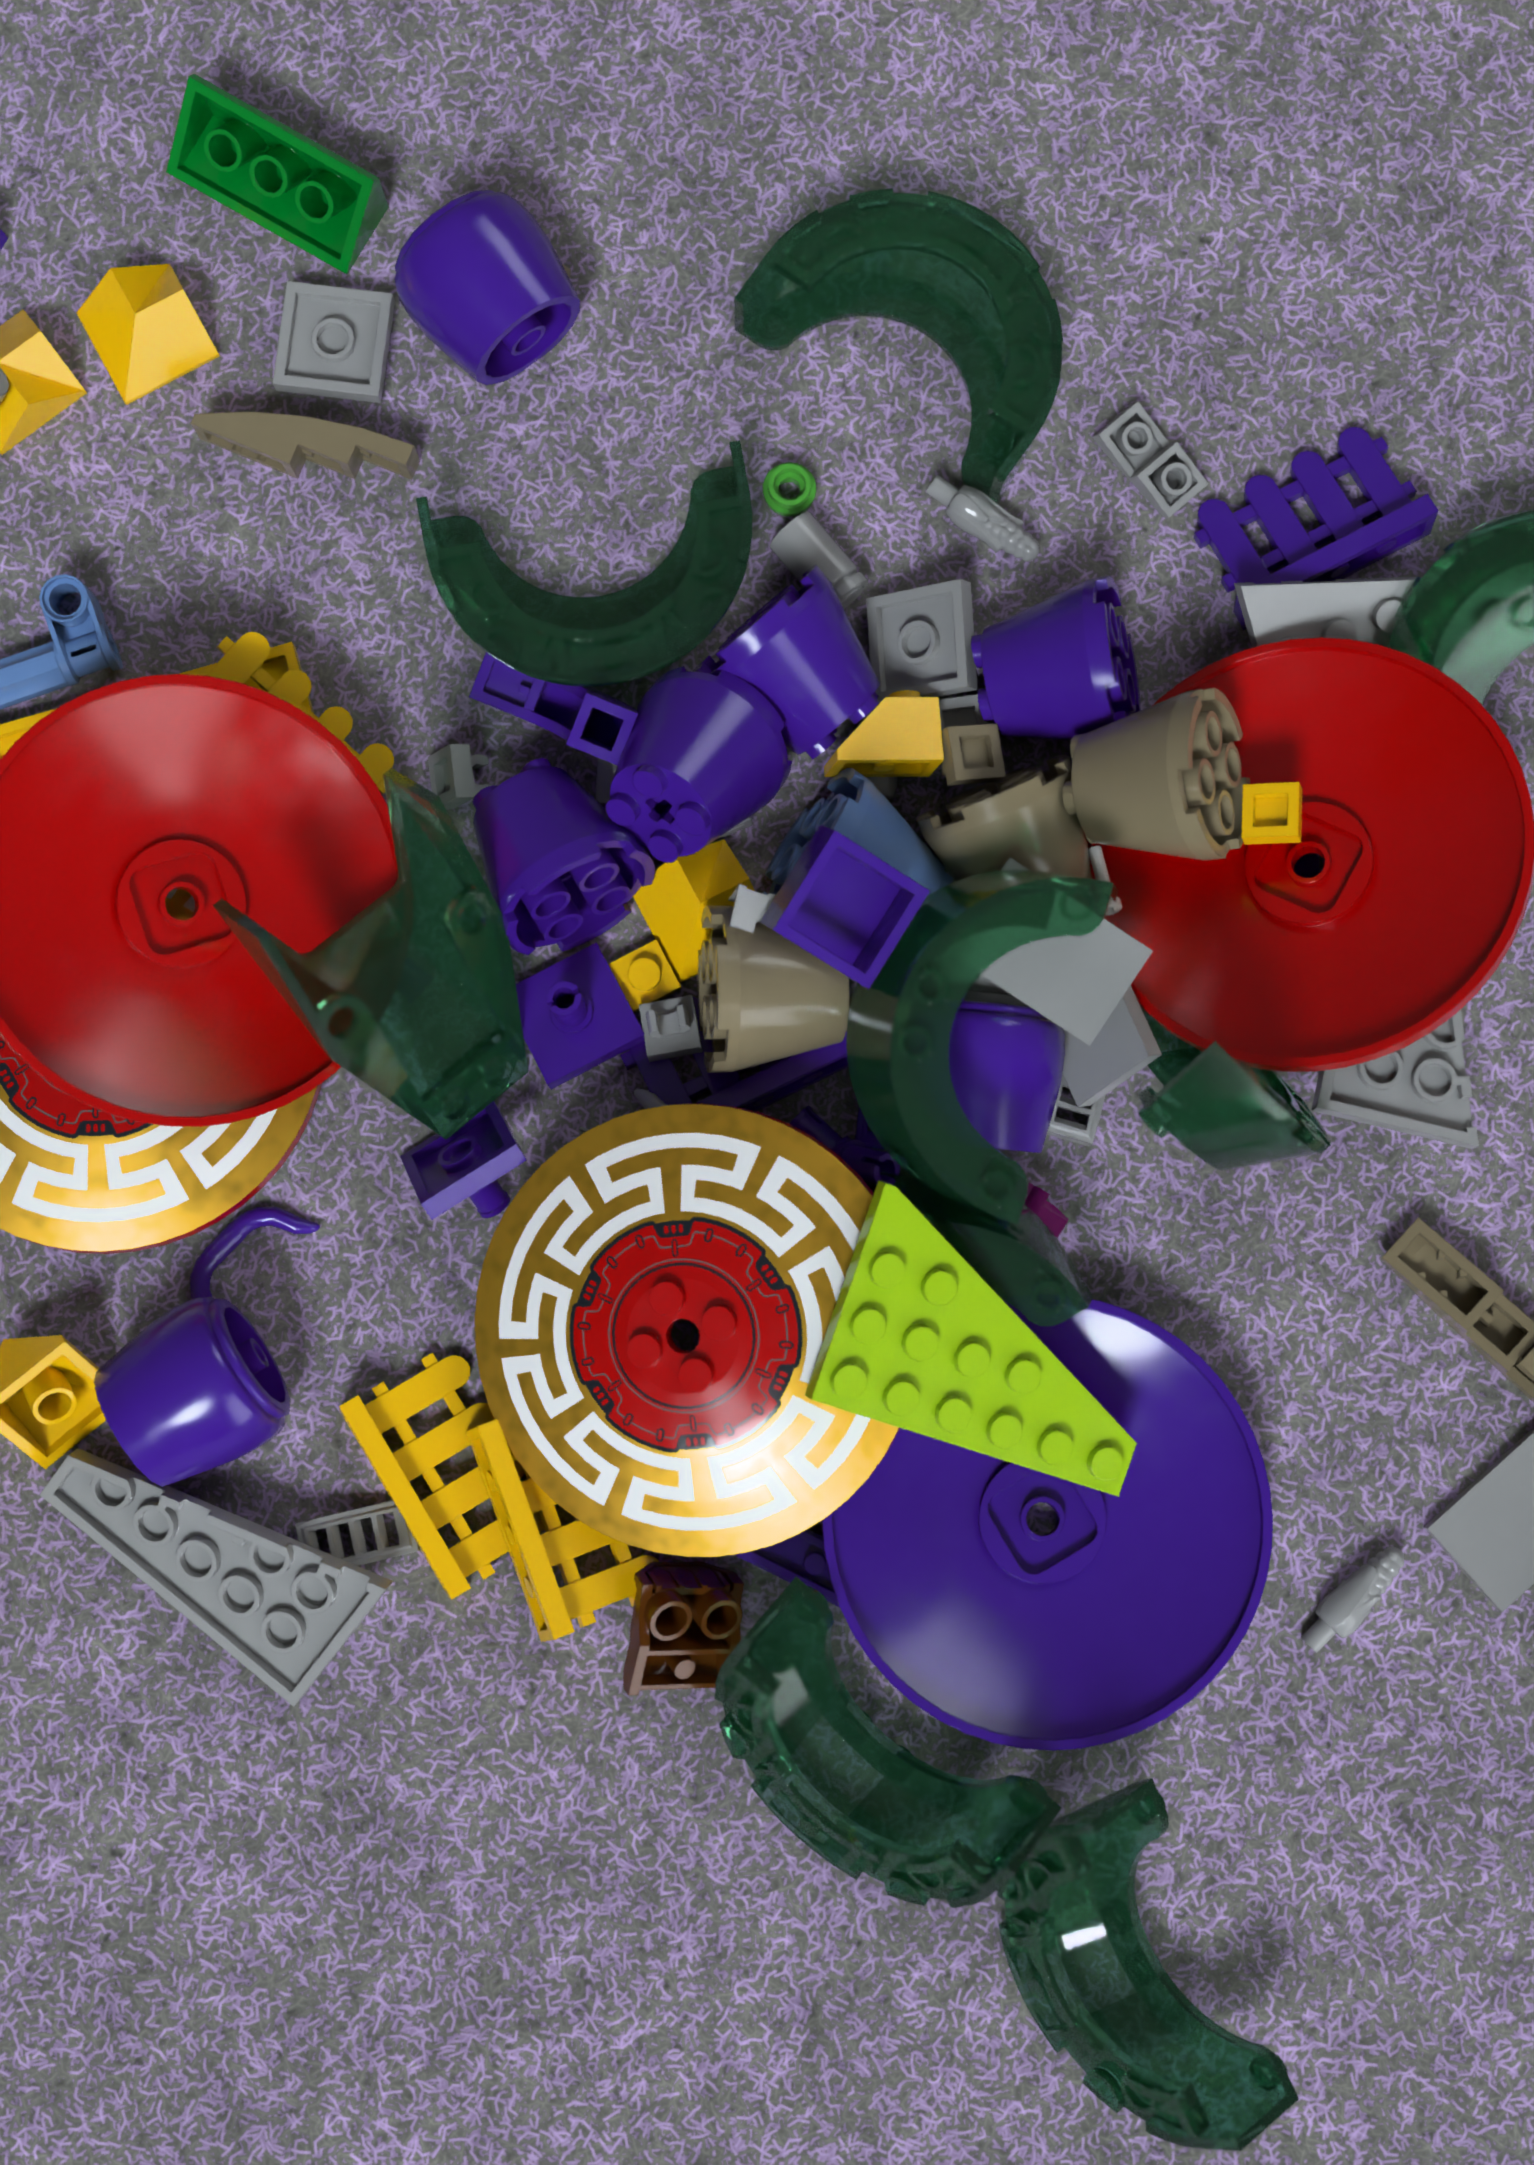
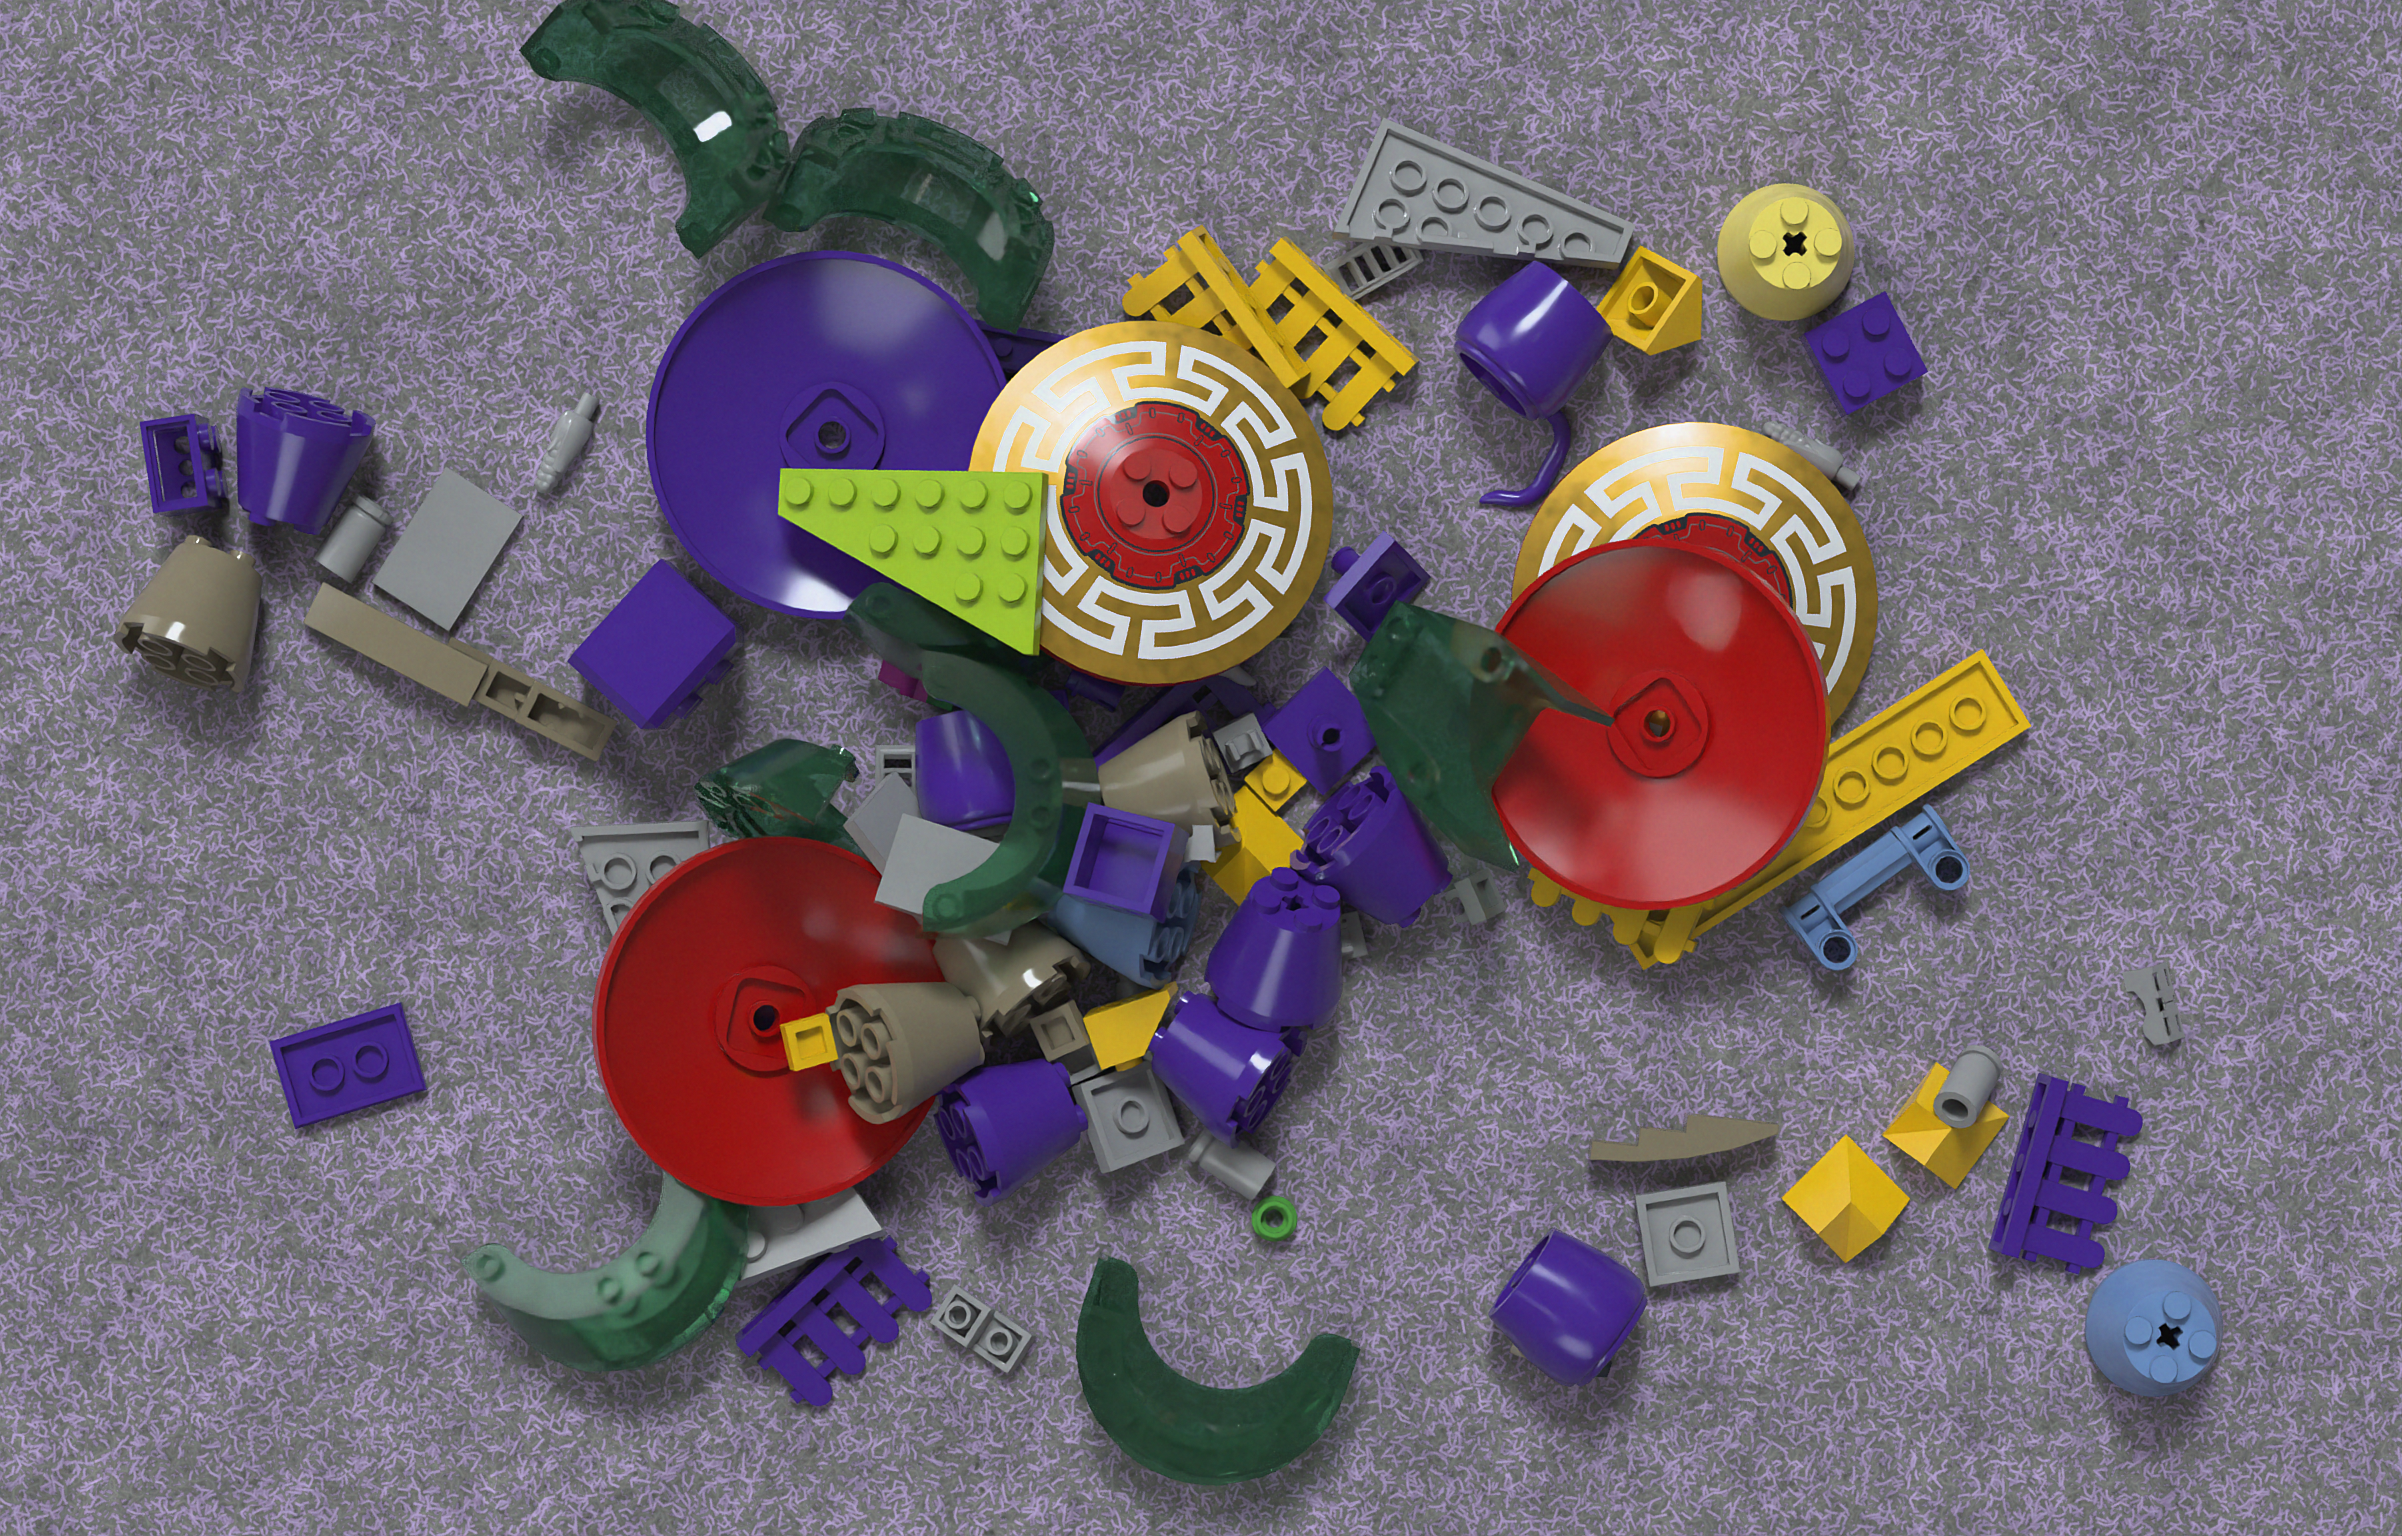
camera: 160 degrees right, 5 degrees up
green slope [166,74,389,274] -> none
clear green windscreen [416,440,752,687] -> none
dark purple arch [469,646,639,766] -> none
reddish brown slope [623,1562,744,1696] -> none
dark purple pin [832,1139,900,1186] -> none
light grey piece [926,475,1040,562] -> none
white piece [1088,846,1123,915] -> none
none -> dark purple plate [567,559,744,730]

